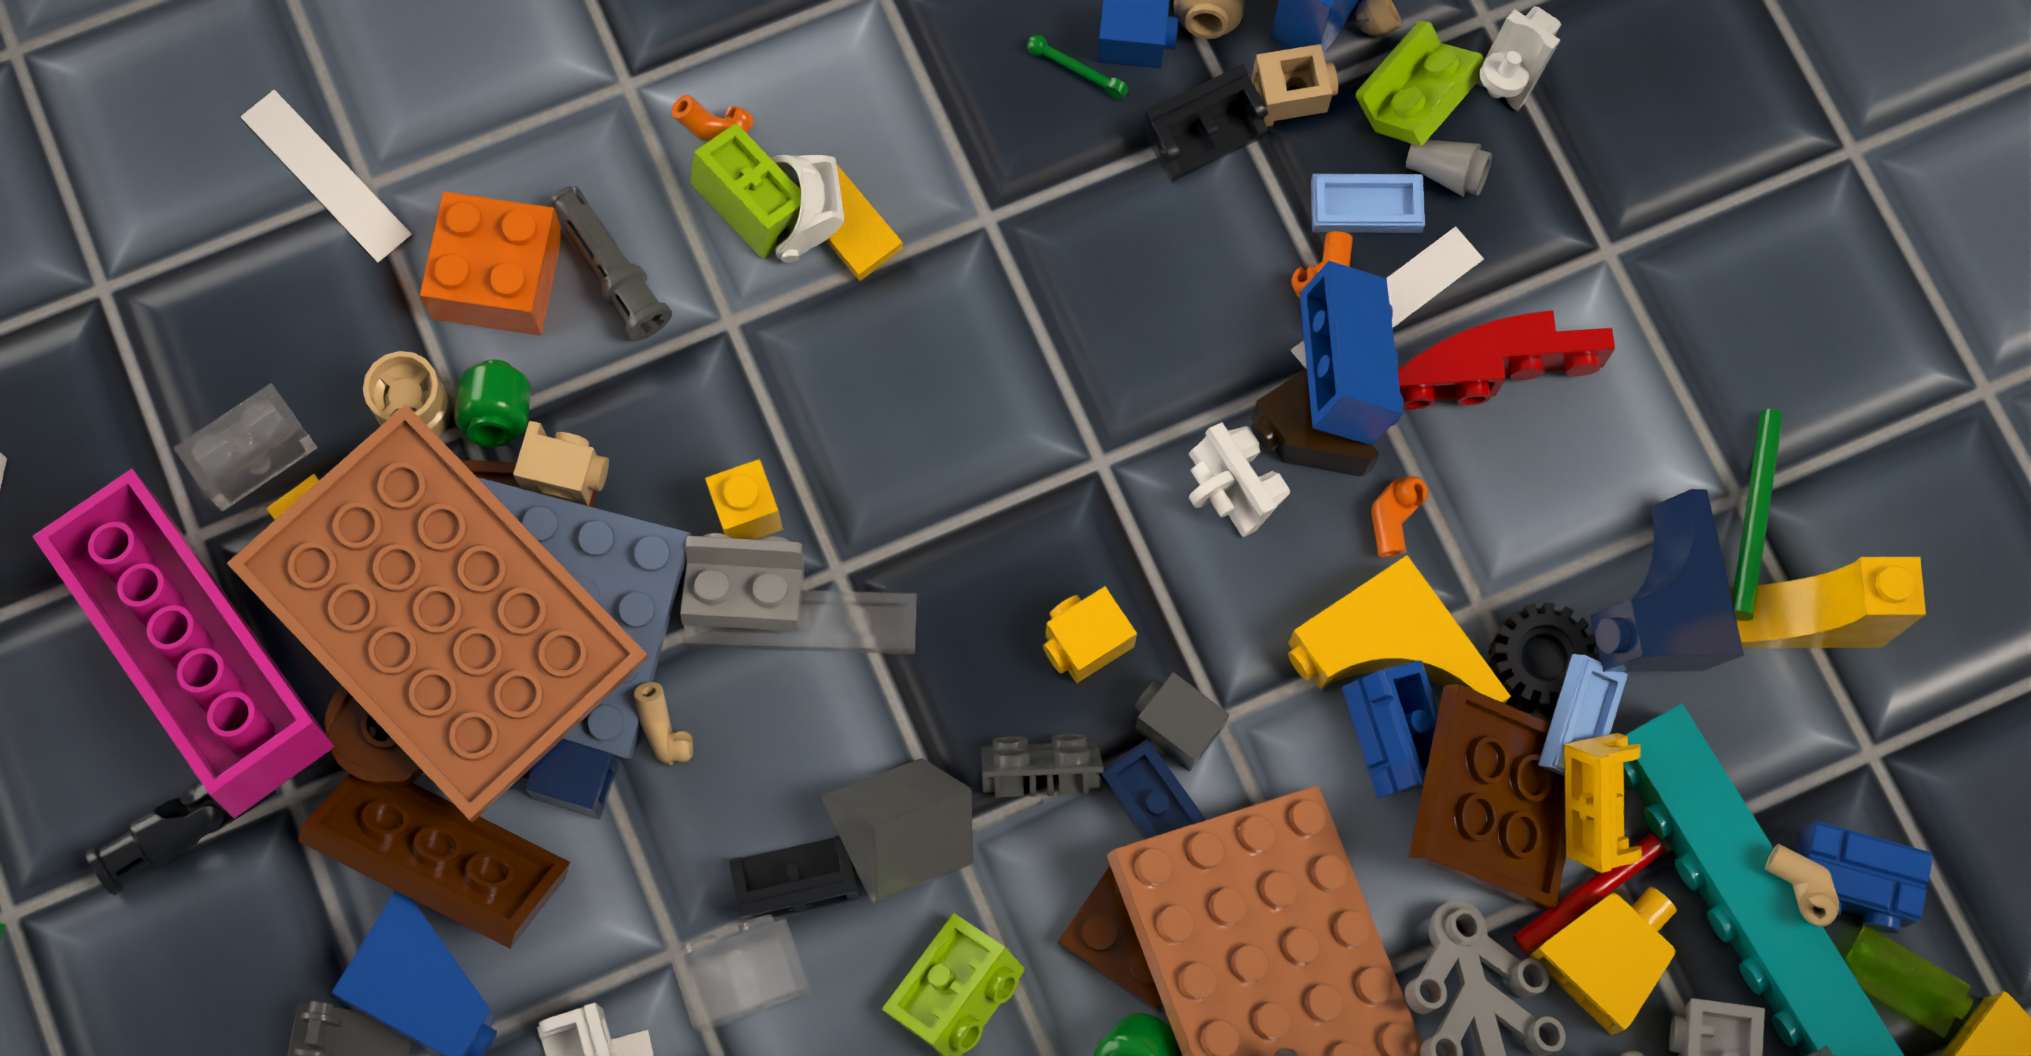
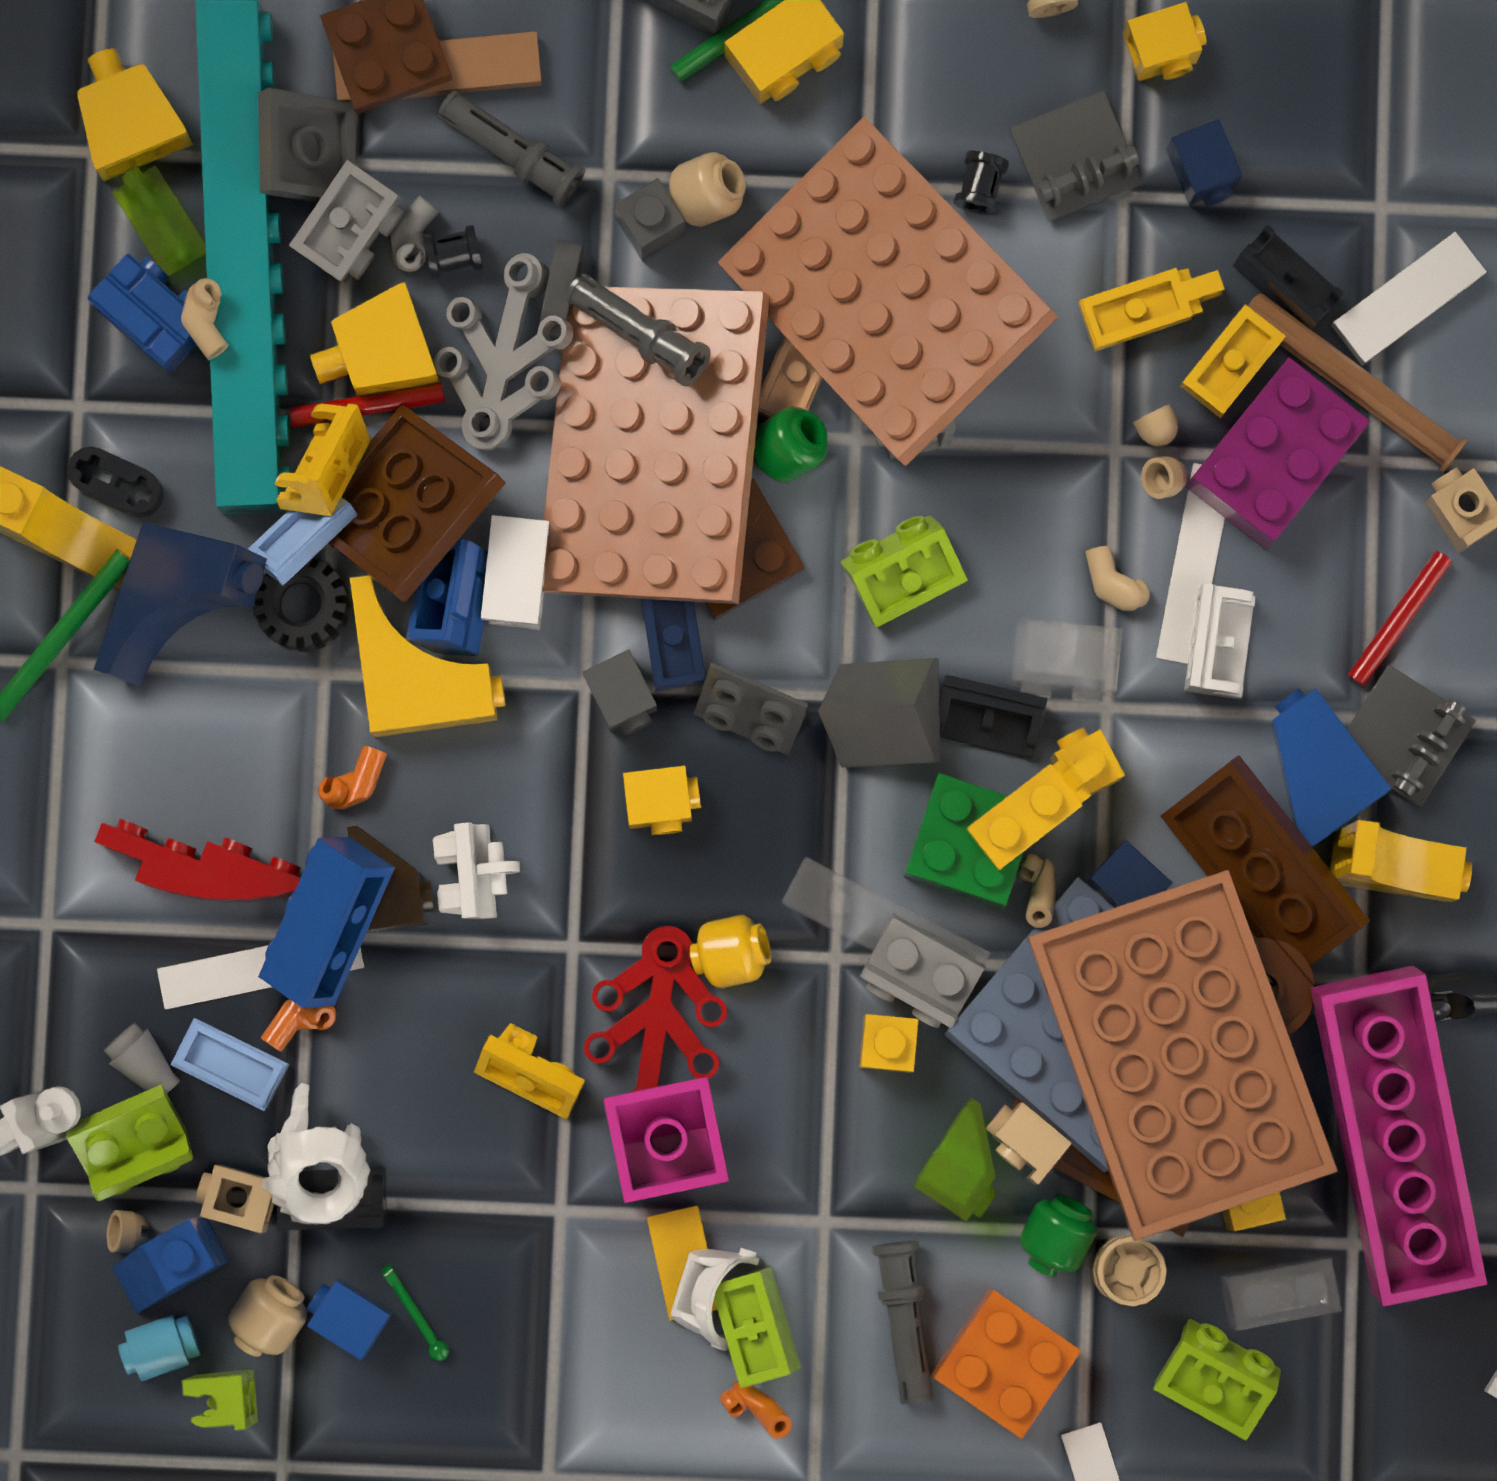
camera: 155 degrees left, 10 degrees up
none -> black beam [67,446,164,518]
none -> white piece [262,1083,370,1225]
none -> yellow hinge [474,1023,585,1120]
none -> white hinge [481,515,550,630]
none -> red plant [584,926,727,1092]
none -> dark pink slope [603,1076,729,1203]
none -> yellow head [690,915,771,988]
none -> green brick [903,773,1023,909]
none -> clear neon green slope [911,1098,997,1221]
none -> yellow hinge [966,751,1105,871]
none -> yellow brick [1049,727,1125,795]
none -> lime bracket [1153,1319,1281,1441]
none -> yellow arch [1329,820,1472,902]

